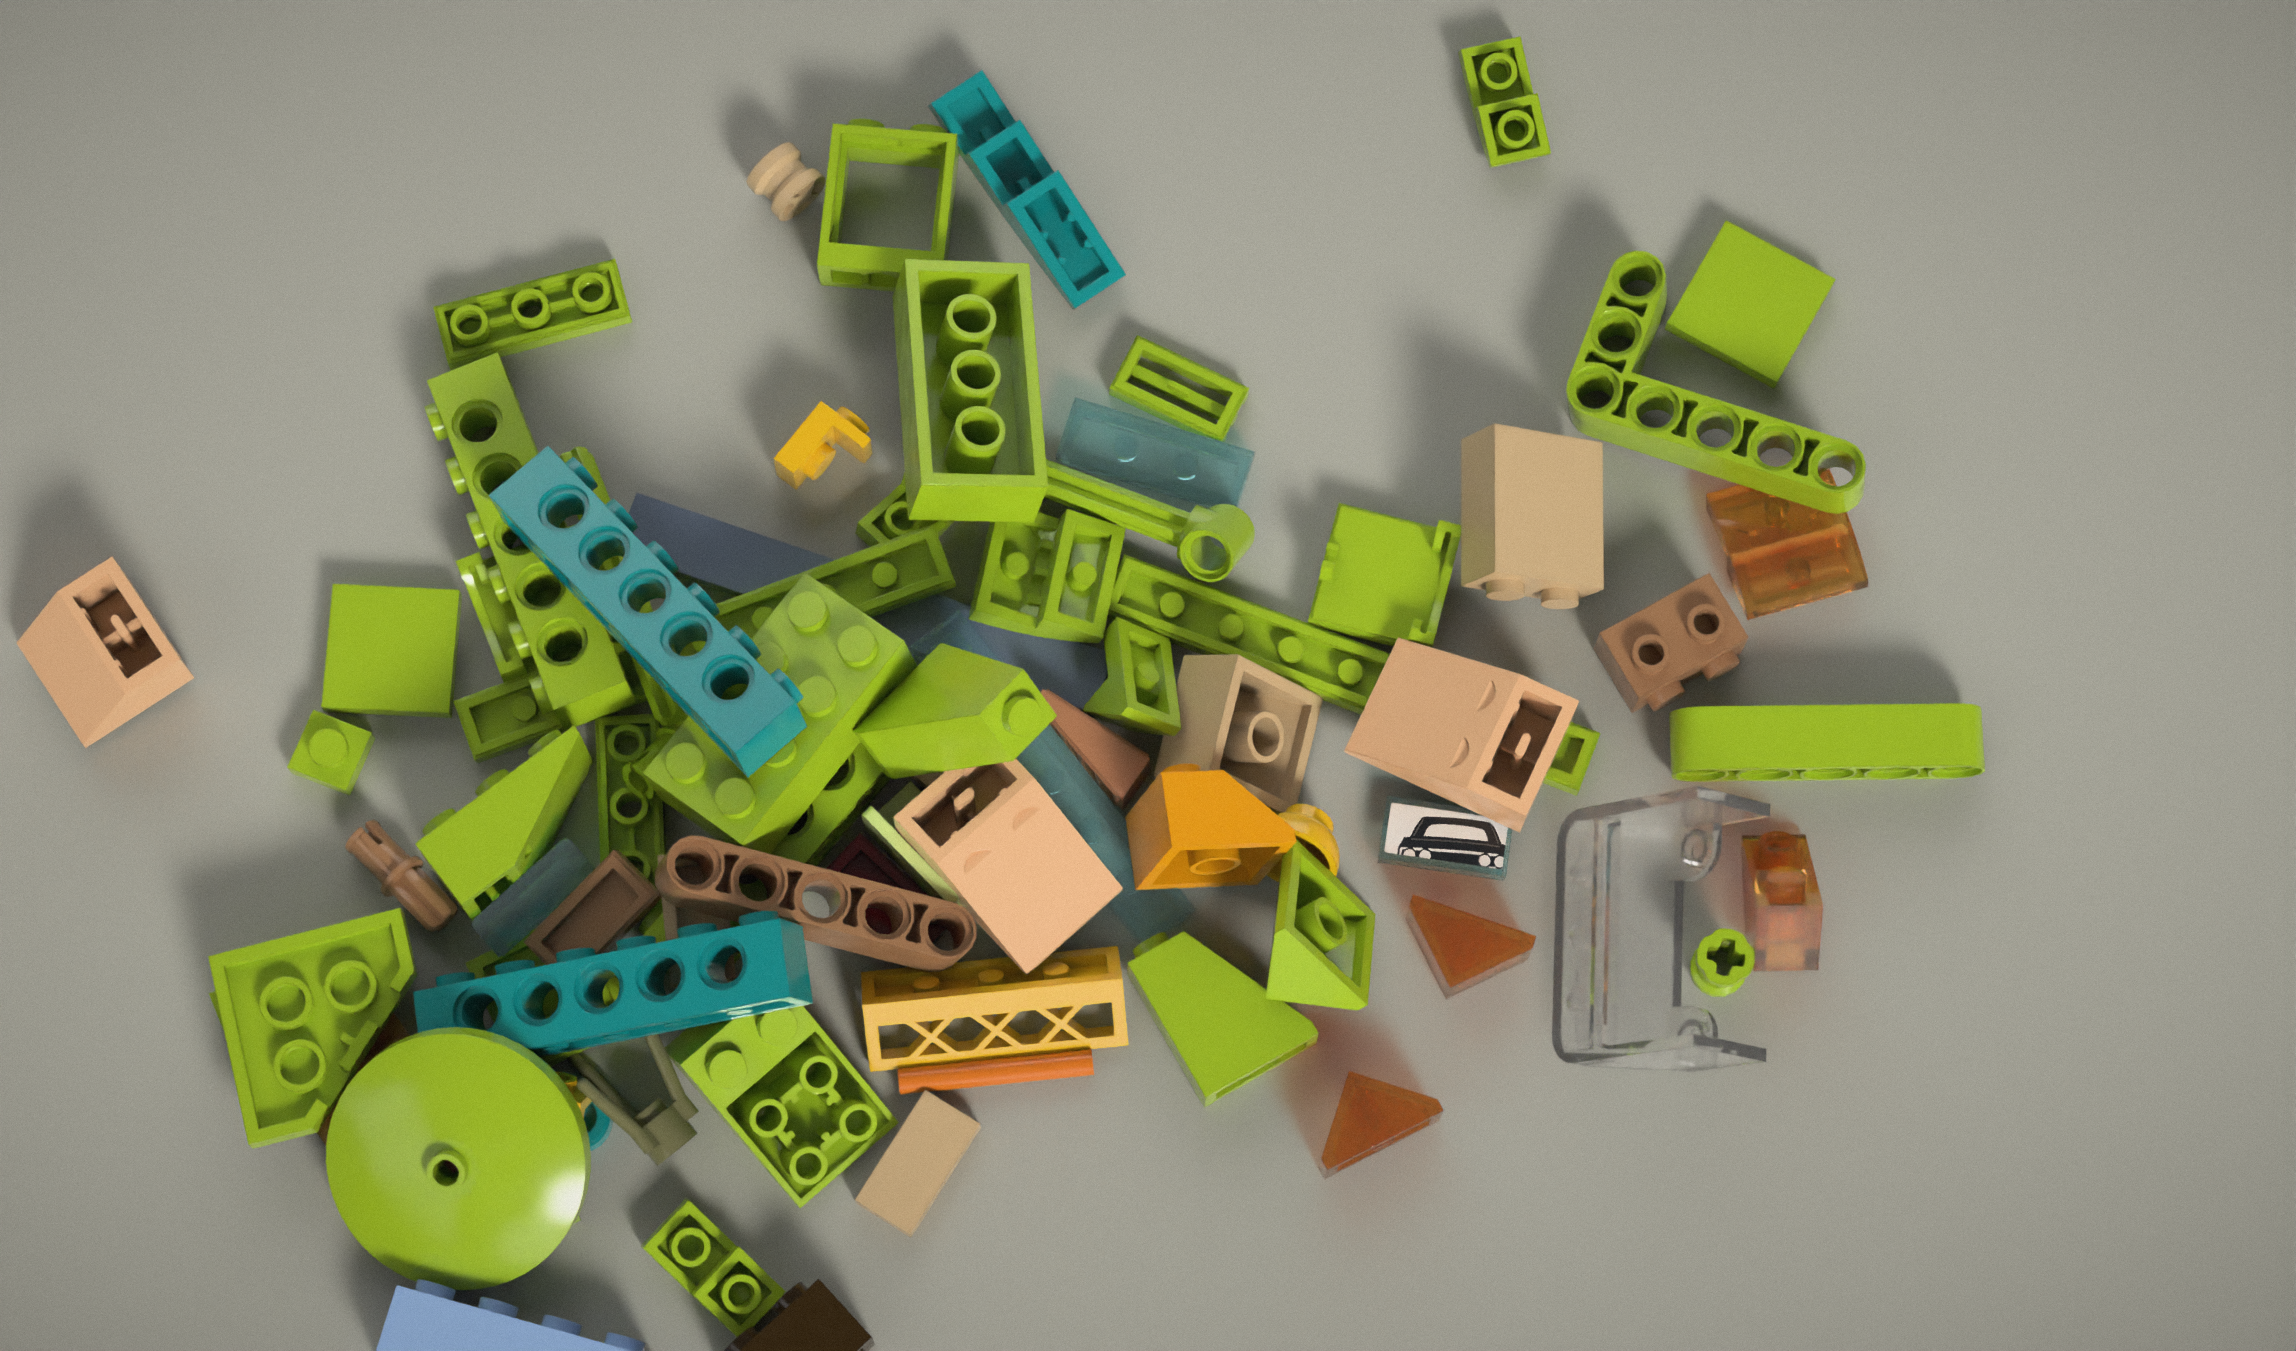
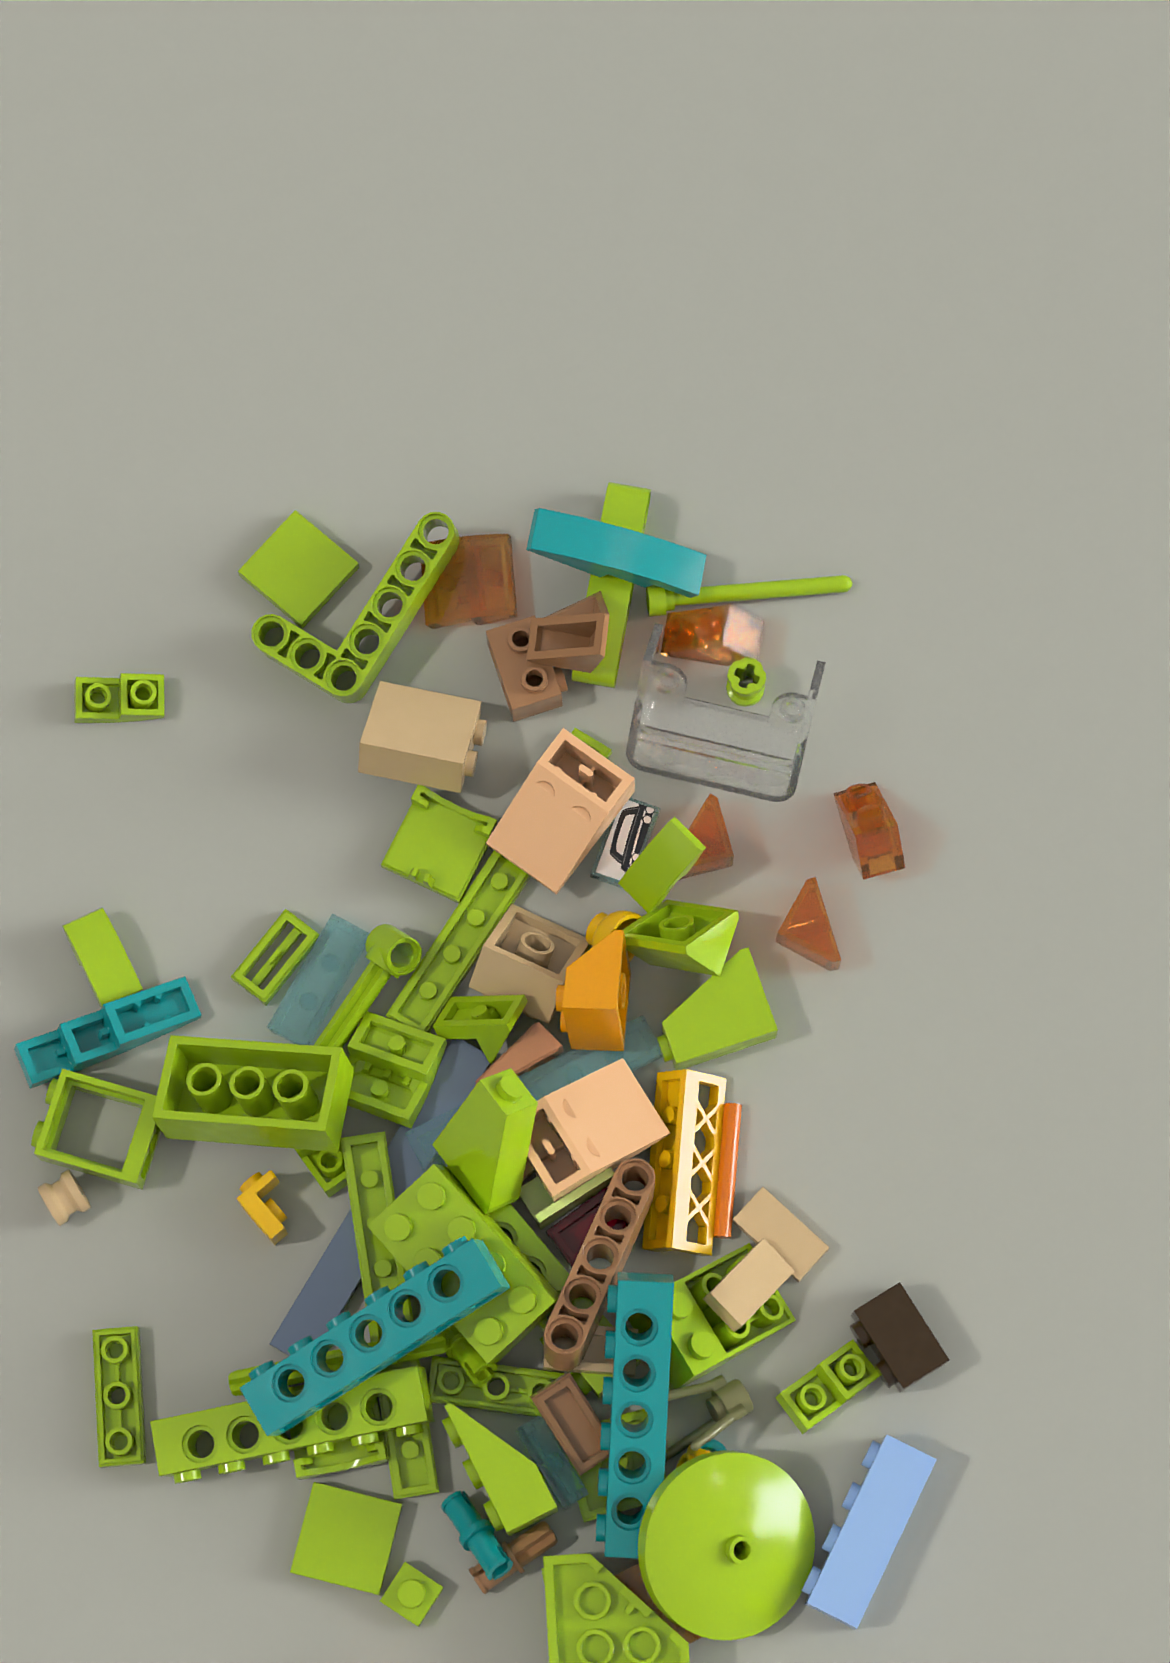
camera: 75 degrees left, 0 degrees up
none -> lime slope [62,907,143,1007]
none -> teal pin [441,1491,513,1580]
none -> teal slope [526,508,707,598]
none -> medium nougat slope [526,591,610,673]
none -> lime slope [618,817,706,914]
none -> lime piece [646,575,852,617]
none -> tan tile [703,1238,795,1332]
none -> clear orange slope [834,782,905,880]

